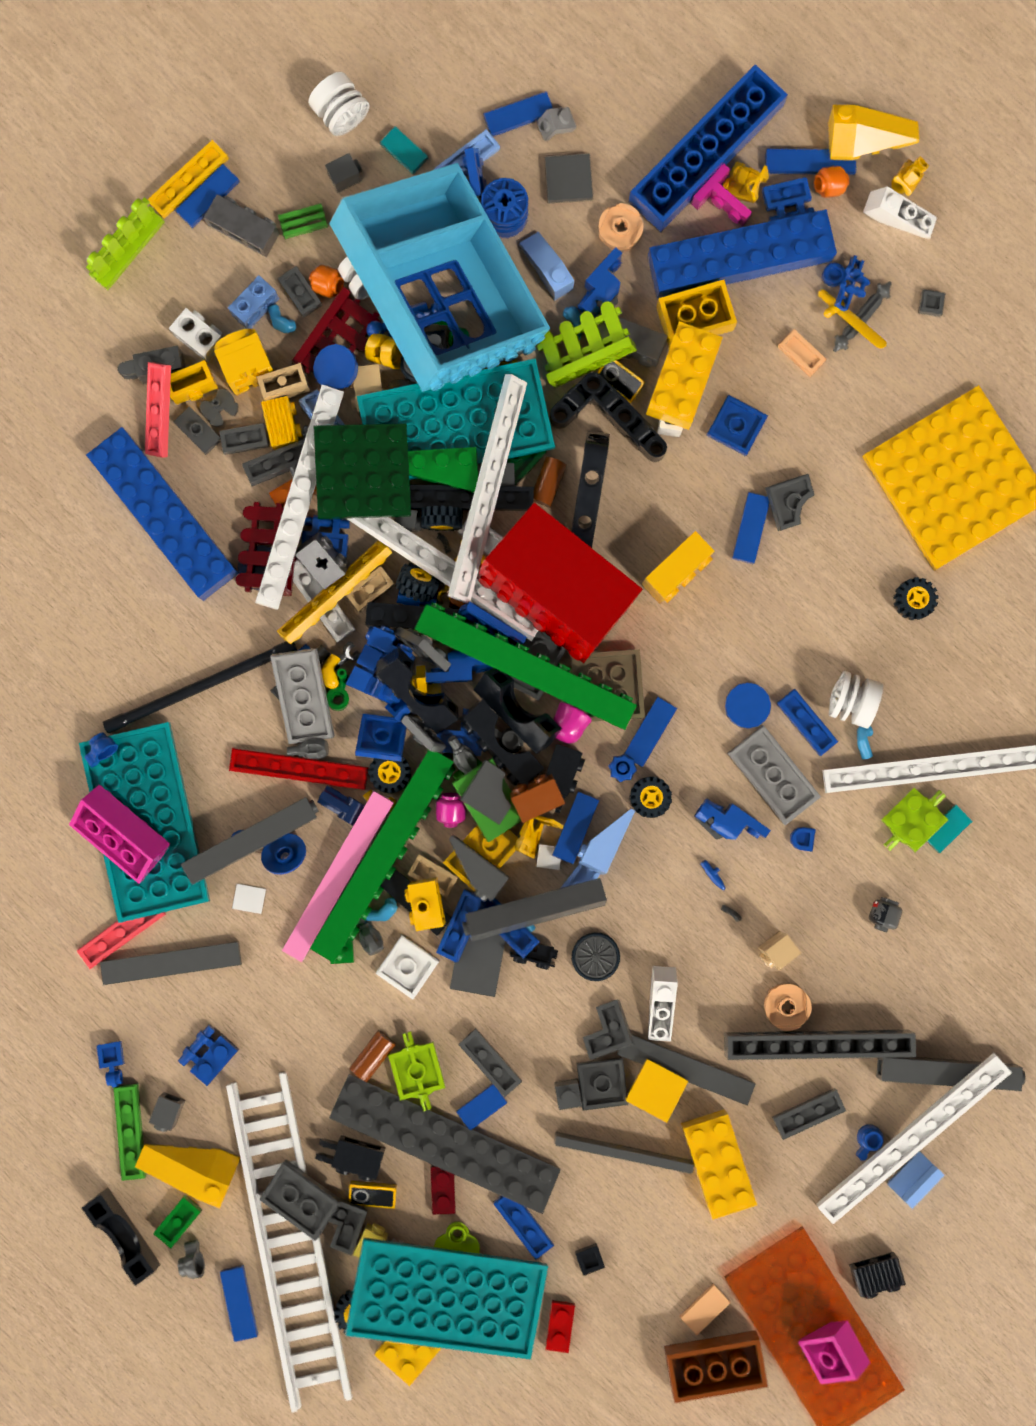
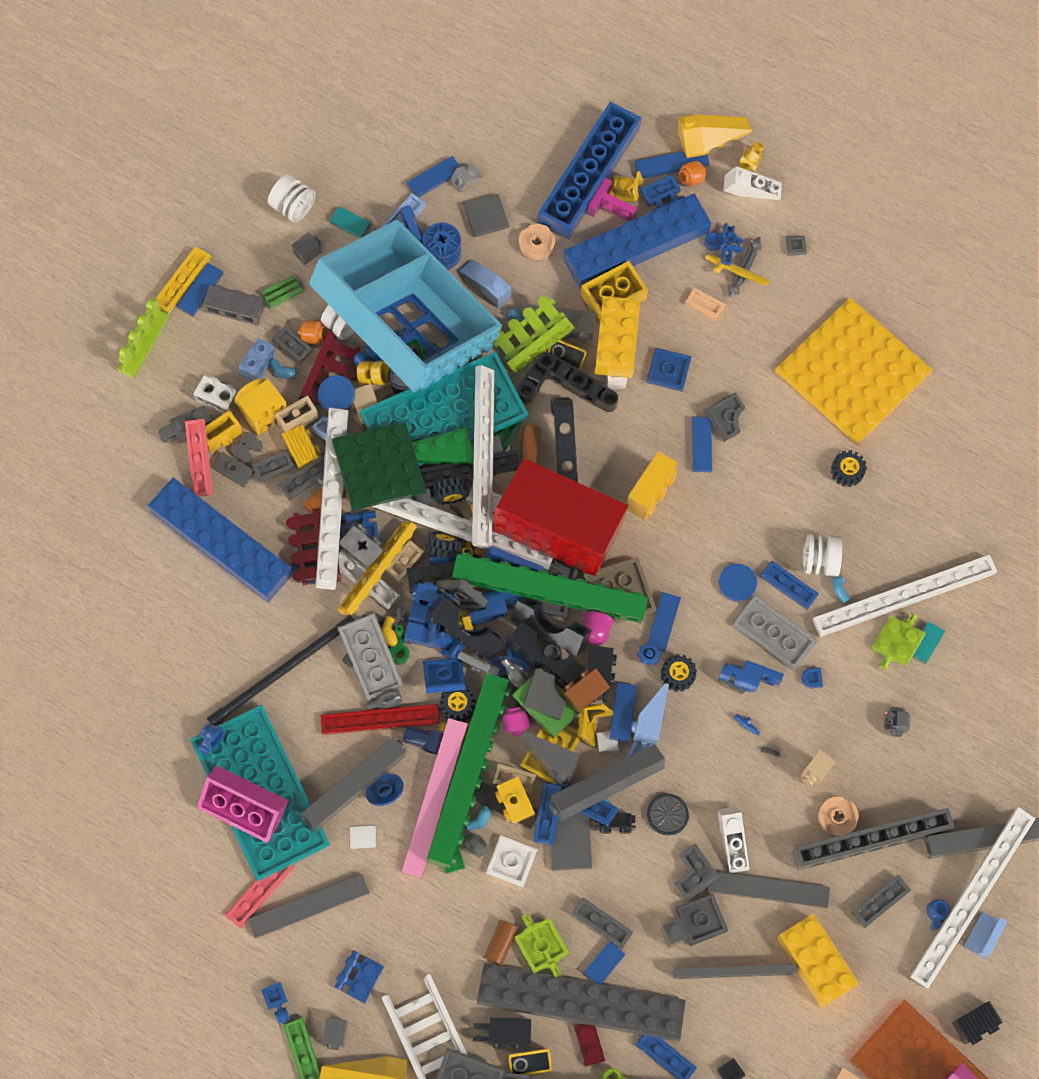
camera: 15 degrees left, 15 degrees down
blue plate [577,247,622,317] -> none
yellow tile [625,1058,689,1123] -> none

